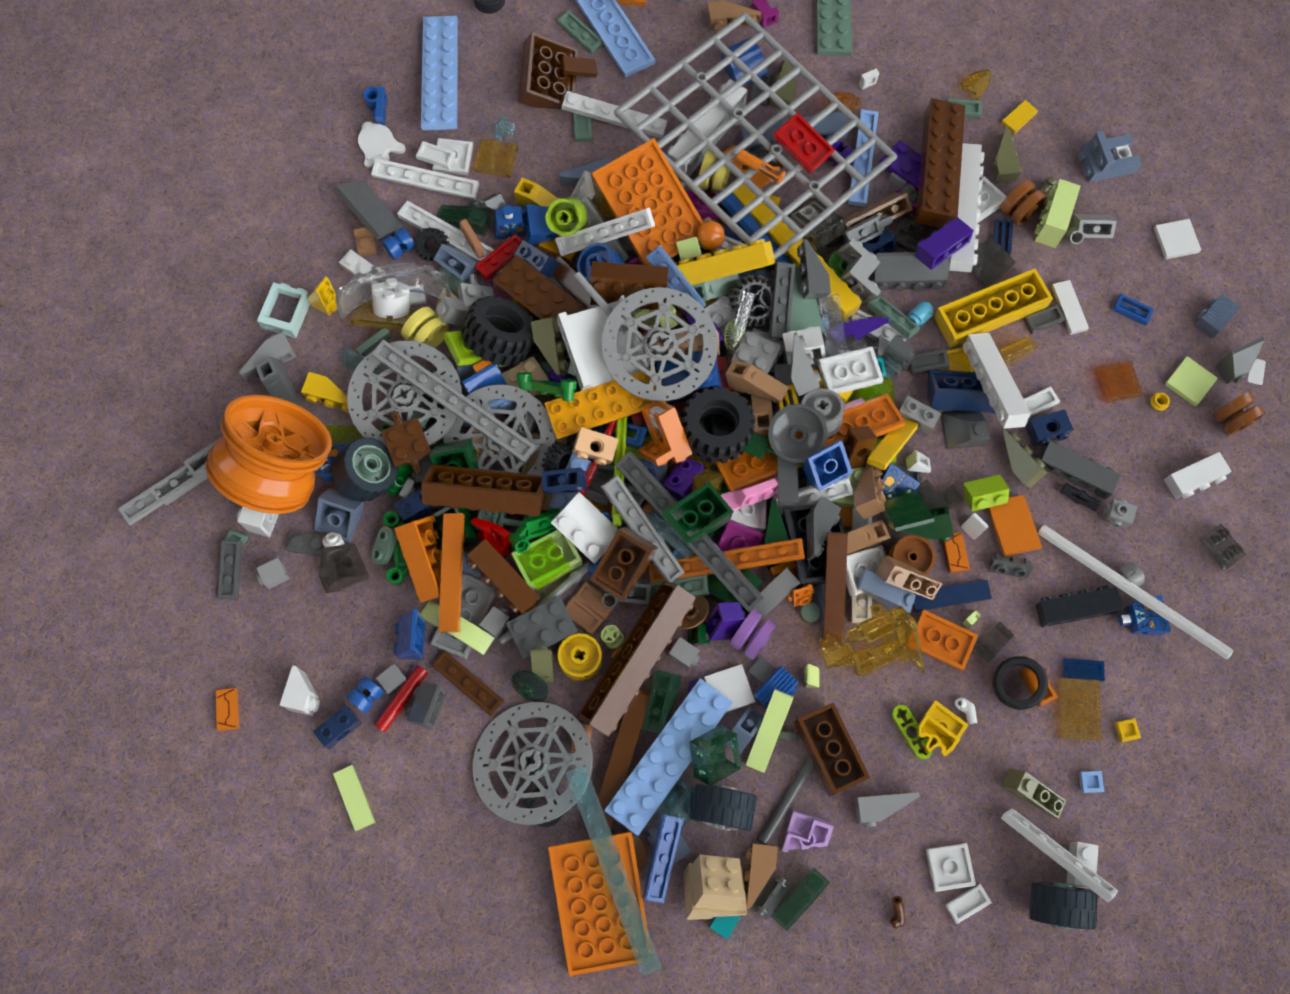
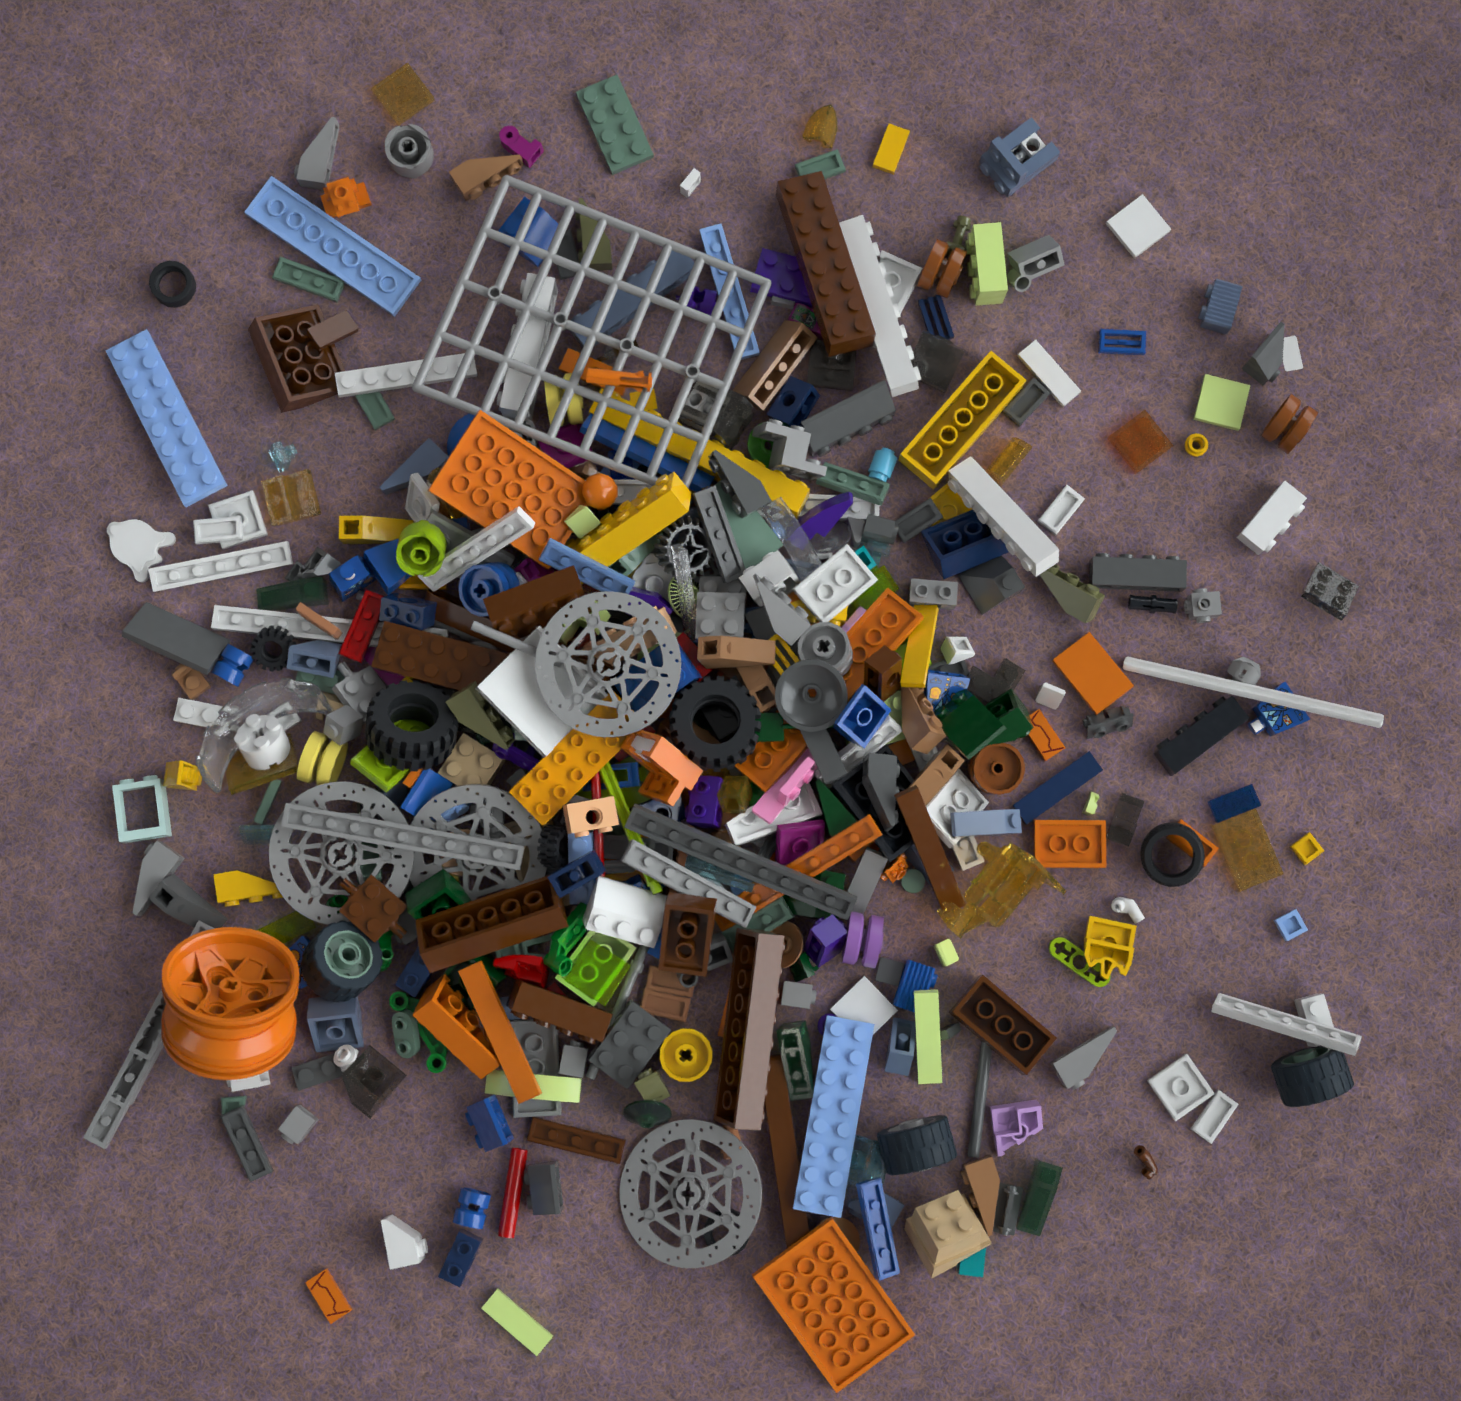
camera: 25 degrees left, 10 degrees up
blue plate [363,86,387,126] -> none
light grey slope [375,664,406,695] -> none
light grey plate [399,478,416,500] -> none
green plate [517,372,576,401] -> none
clear light blue plate [566,764,662,977] -> none
yellowish green wheel [601,625,625,650] -> none
dark green slope [662,482,734,545] -> none
clear green piece [689,725,741,785] -> none
red tile [772,112,835,174] -> none
clear orange tile [826,92,861,111] -> none
dark grey hinge [843,214,893,244] -> none
medium nougat slope [876,555,942,600] -> none
dark purple brick [915,217,974,270] -> none
lime brick [963,474,1009,511] -> none
olive slope [992,126,1022,184] -> none
olive slope [1001,768,1066,819] -> none
dark blue brick [1025,409,1074,446] -> none

